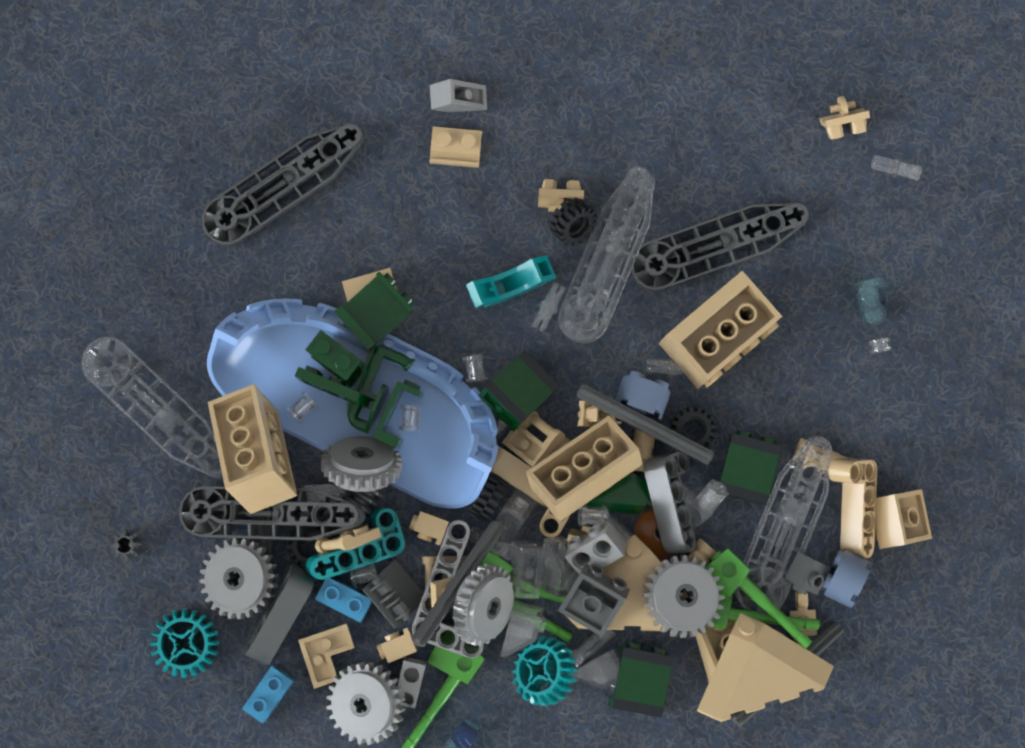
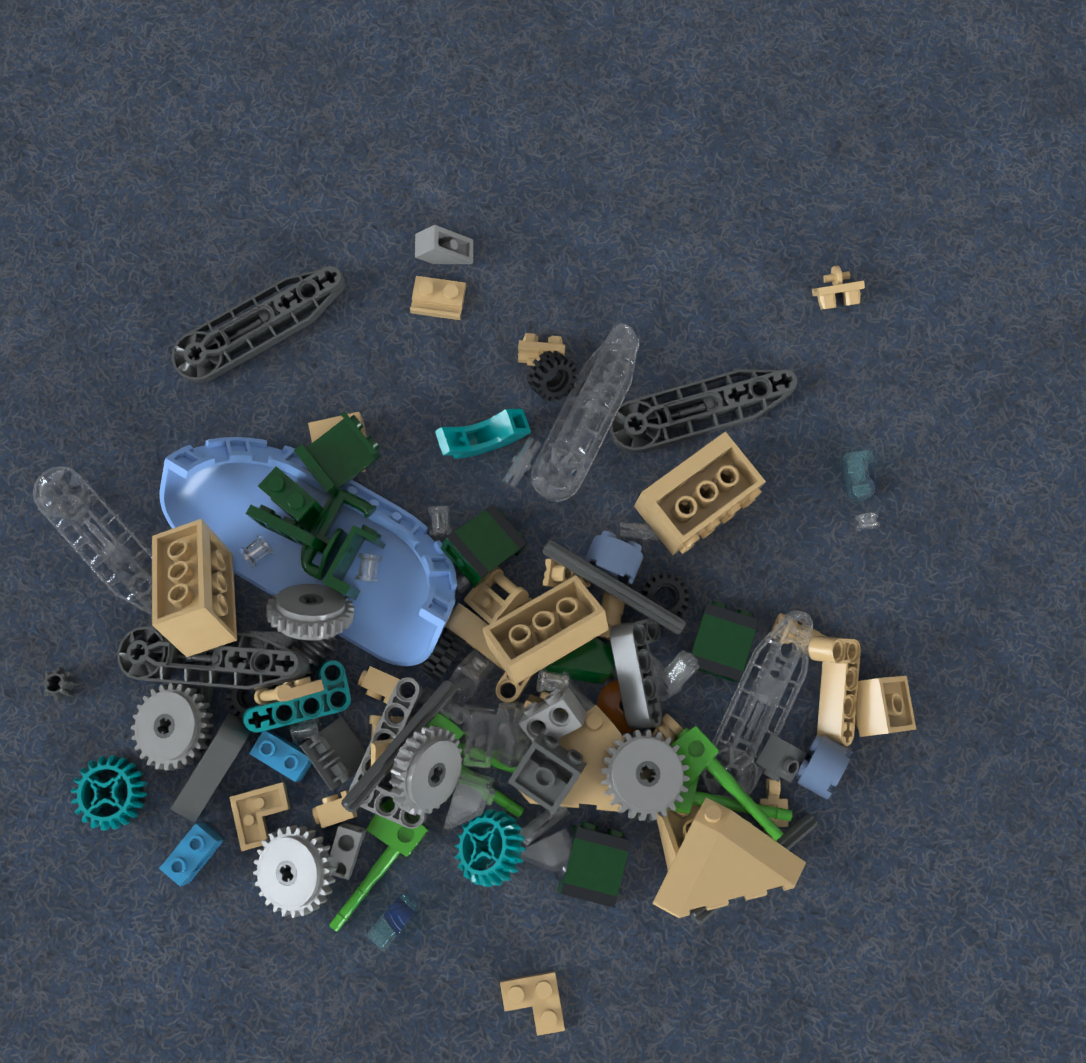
camera: 10 degrees right, 5 degrees down
clear axle [871,155,922,181] -> none

